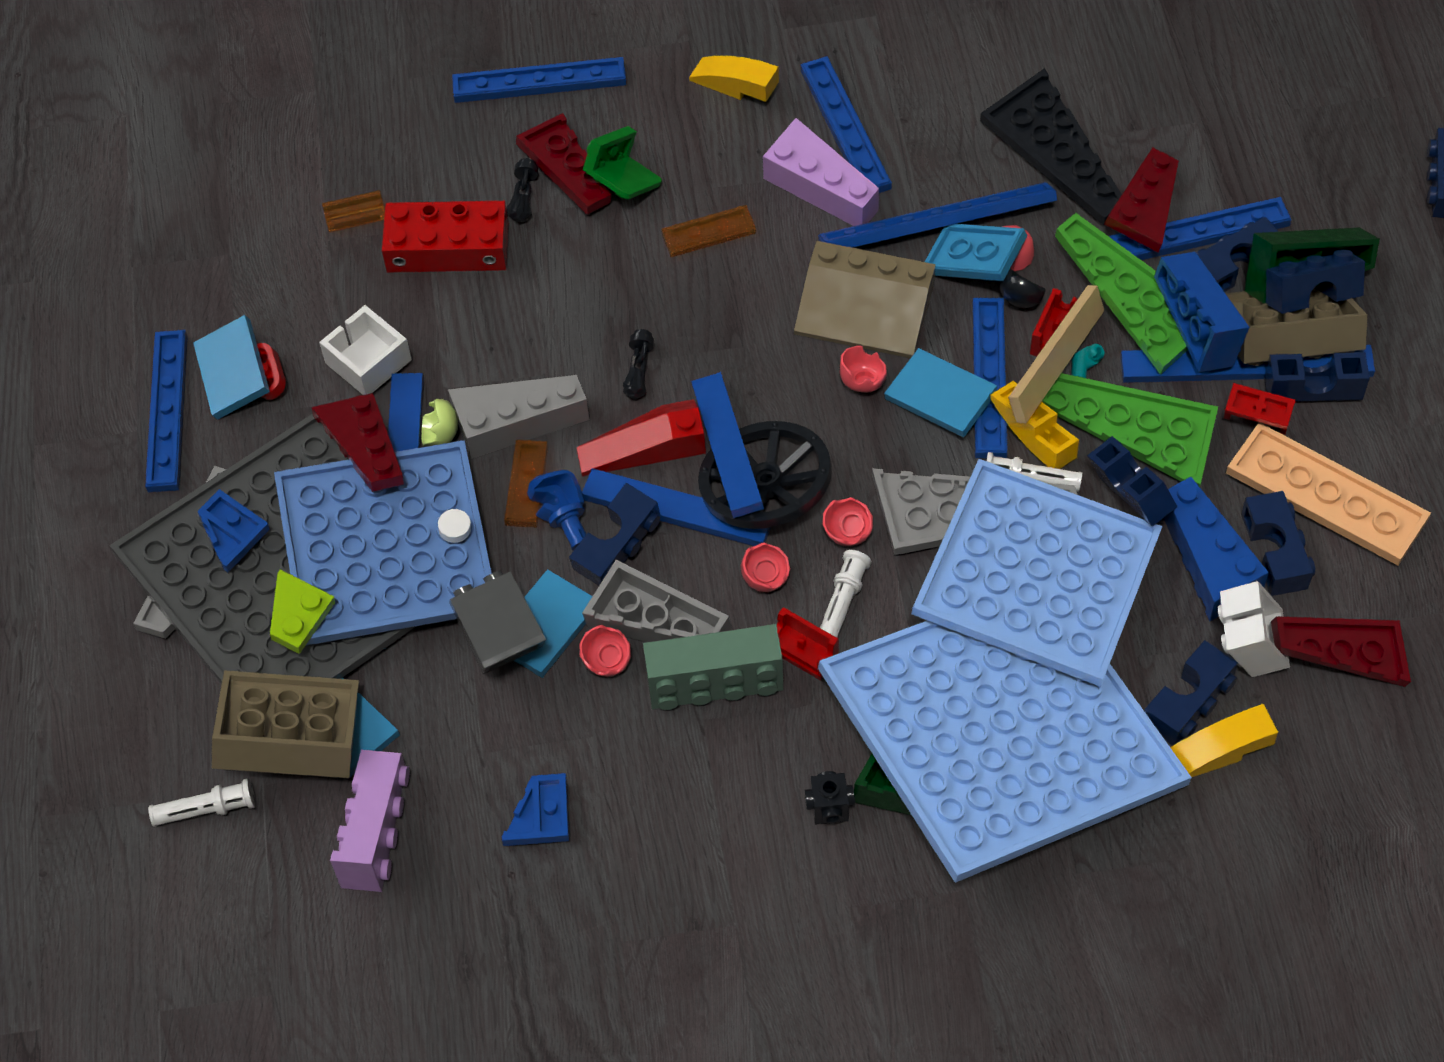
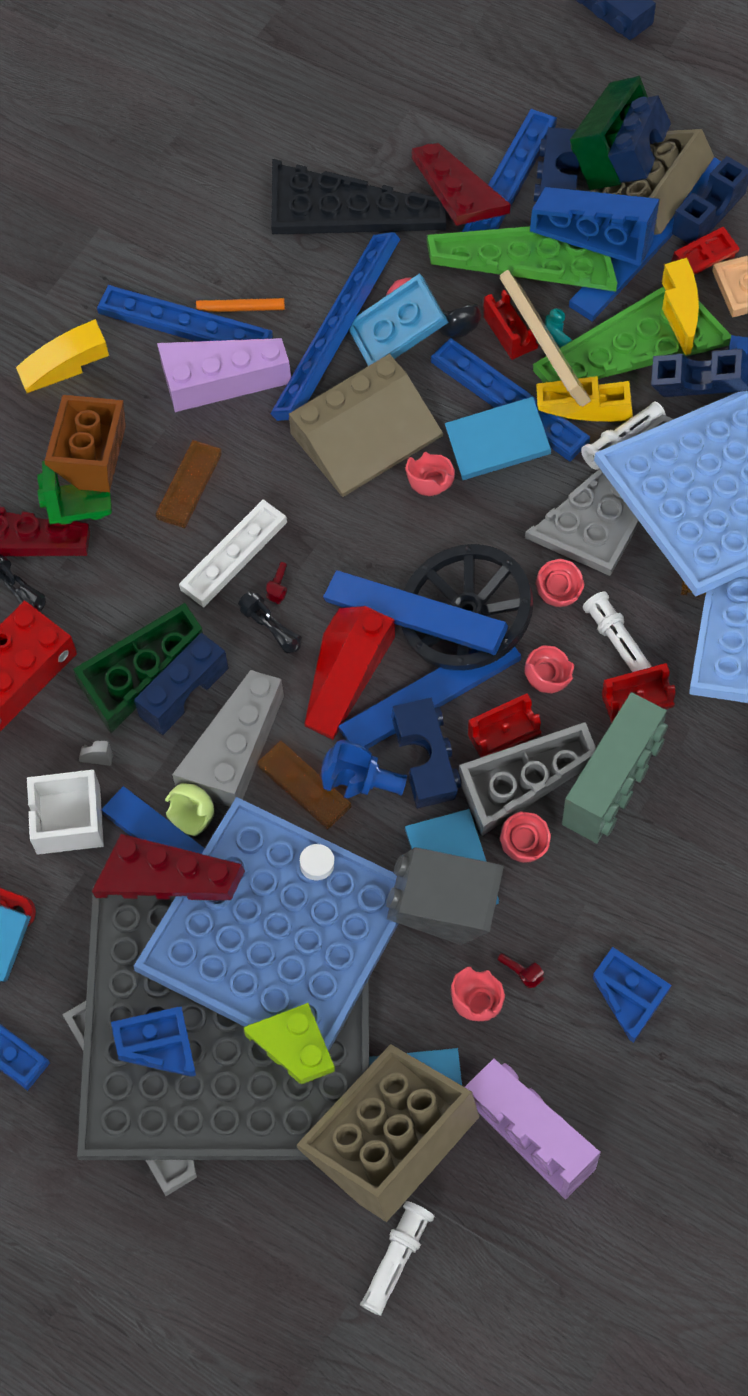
camera: 50 degrees left, 5 degrees up
none -> dark orange slope [45,395,126,492]
none -> dark green wedge [73,603,203,733]
none -> light grey tile [79,741,113,766]
none -> dark blue arch [134,633,229,735]
none -> white plate [179,500,287,608]
none -> orange bar [196,298,285,312]
none -> dark red hand [266,562,287,604]
none -> coral hair [451,967,505,1021]
none -> red hinge [468,693,542,758]
none -> dark red hand [497,953,545,988]
none -> yellow slope [662,258,699,356]

